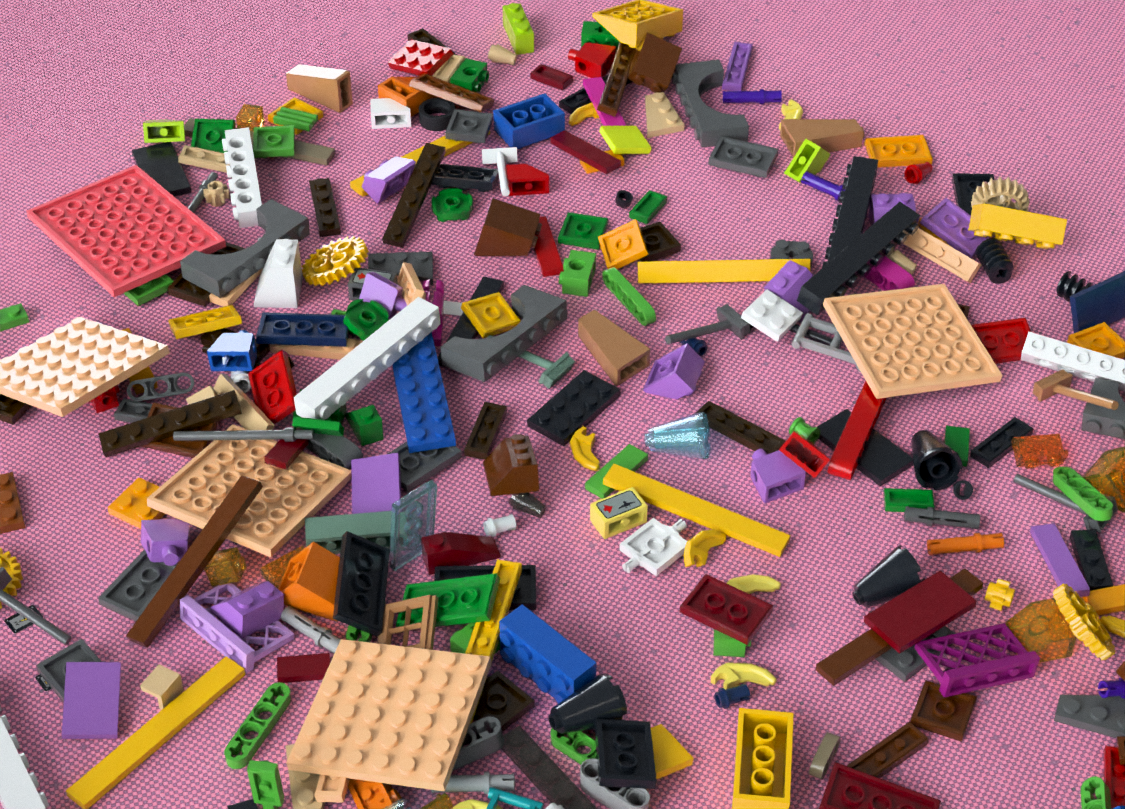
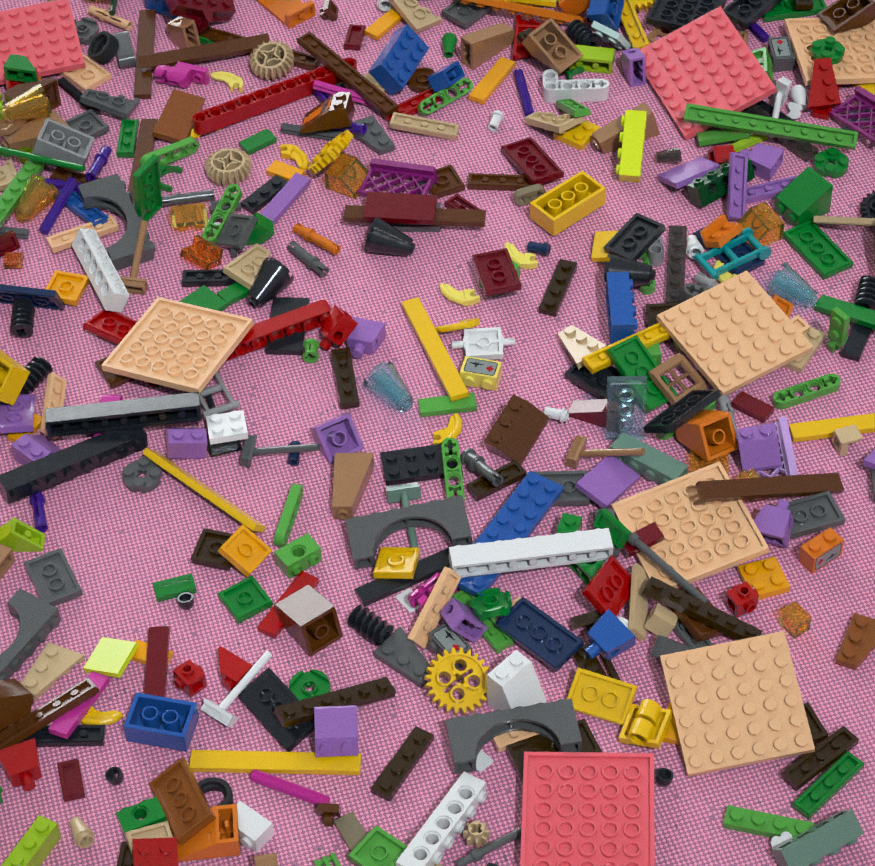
camera: 135 degrees left, 5 degrees up
dark grey plate [445,109,493,143] -> none
green tile [883,488,935,512] -> none
yellow gear [985,579,1015,611] -> none
none -> black hinge [105,766,124,786]
none -> red brick [173,659,207,698]
none -> green tile [179,285,228,312]
none -> dark grey tile [215,213,258,250]
none -> tan wing [223,243,271,290]
none -> green slope [245,212,274,246]
none -> dark pink axle [250,769,330,805]
none -> reddish brown tile [317,803,341,827]
none -> black piece [348,605,394,645]
none -> tan tile [389,112,460,141]
none -> bright green beam [441,437,465,501]
none -> dark red tile [444,194,481,210]
none -> dark grey pin [460,448,503,487]
none -> dark brown plate [539,259,577,317]
none -> wing [558,325,606,369]
none -> medium nougat piece [566,435,645,470]
none -> yellow plate [618,699,673,749]
none -> black hinge [655,768,673,787]
none -> red brick [725,581,759,618]
none -> clear yellow brick [778,601,812,639]
none -> orange brick [798,527,844,574]

